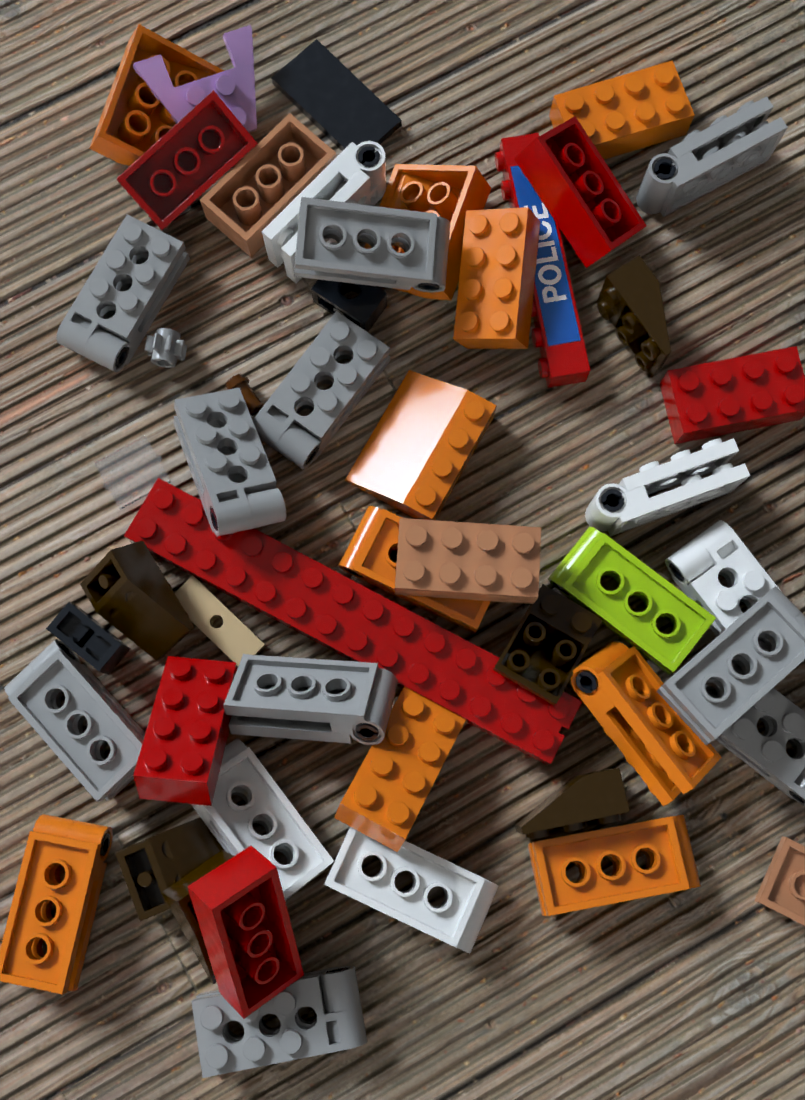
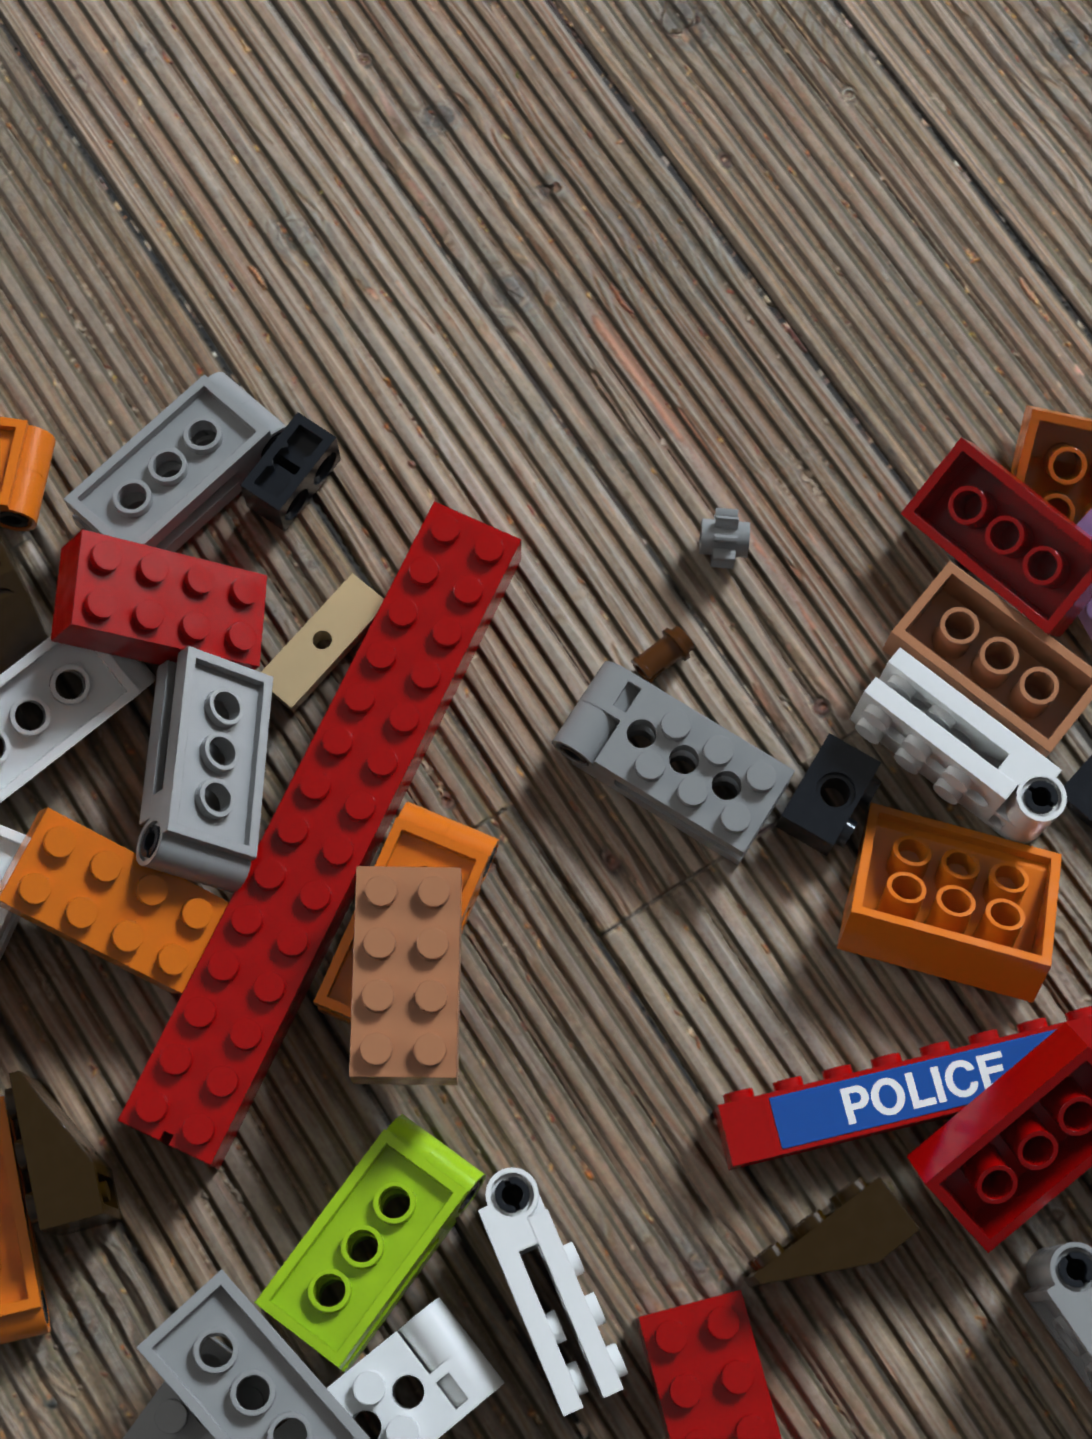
camera: 85 degrees right, 5 degrees down
light grey hinge [56,214,190,372] -> none
dark brown slope [80,541,195,660] -> none
clear piece [95,435,171,510] -> none
light grey hinge [174,388,286,537] -> none
light grey hinge [294,197,450,292] -> none
orange slope [345,370,497,520] -> none
orange brick [453,207,540,349] -> none
dark brown slope [493,584,603,706] -> none
orange hinge [570,641,722,806] -> none

